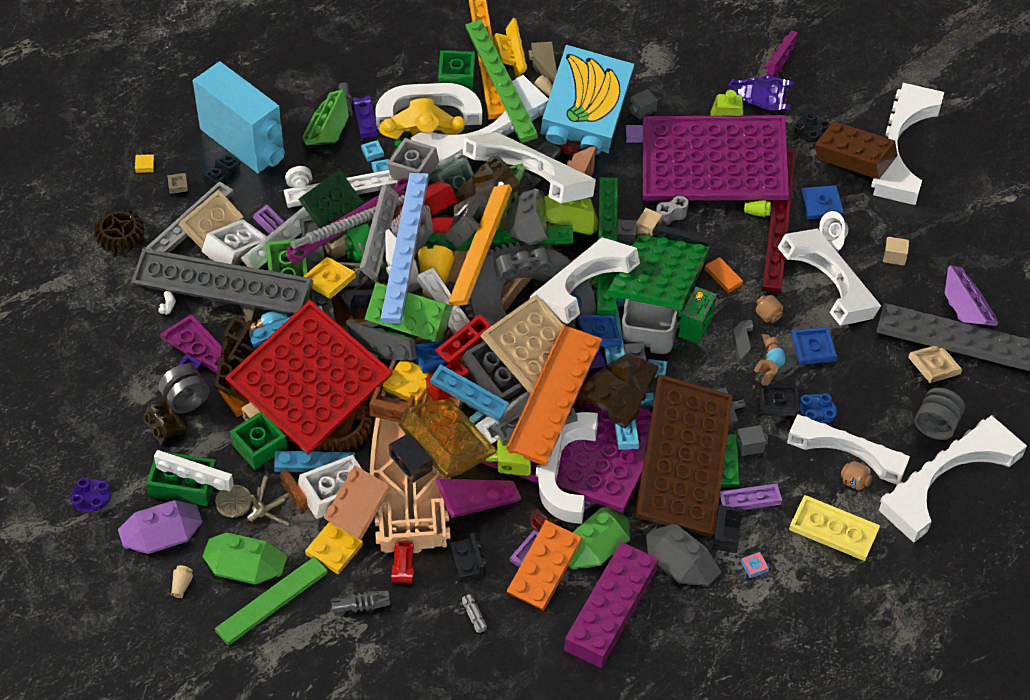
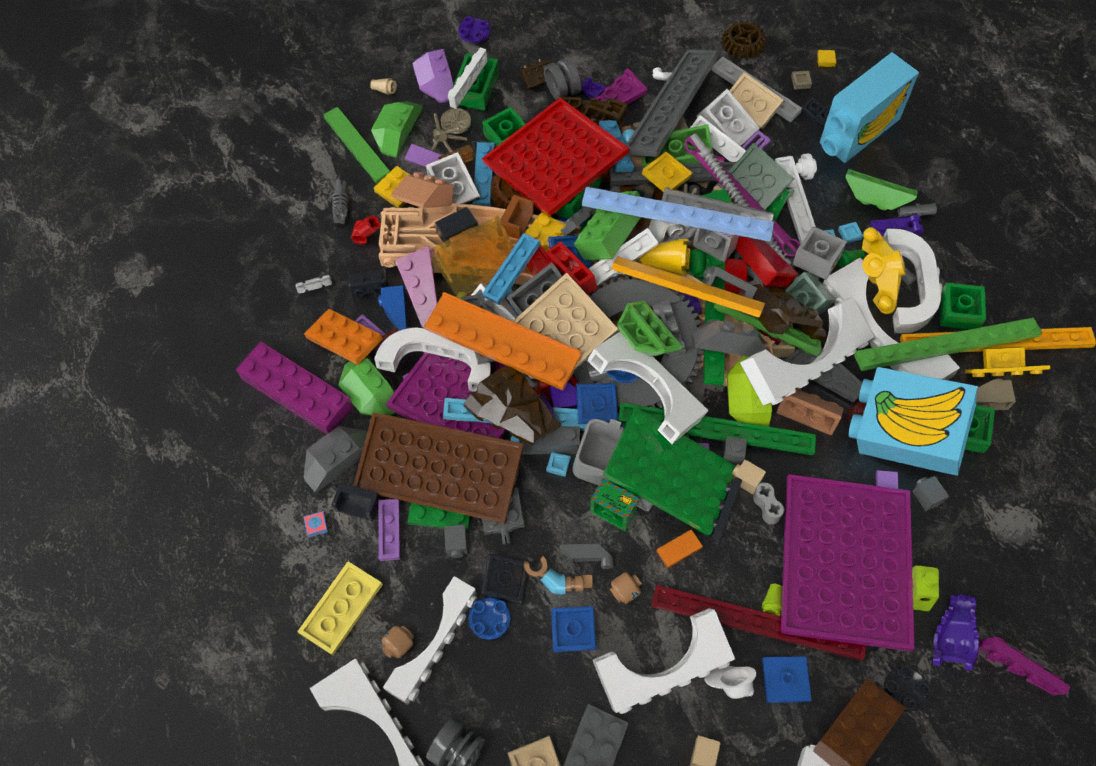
camera: 100 degrees right, 10 degrees up
none -> blue slope [378,285,408,331]
none -> medium lavender tile [405,144,443,168]
none -> bright green wedge [617,301,682,357]

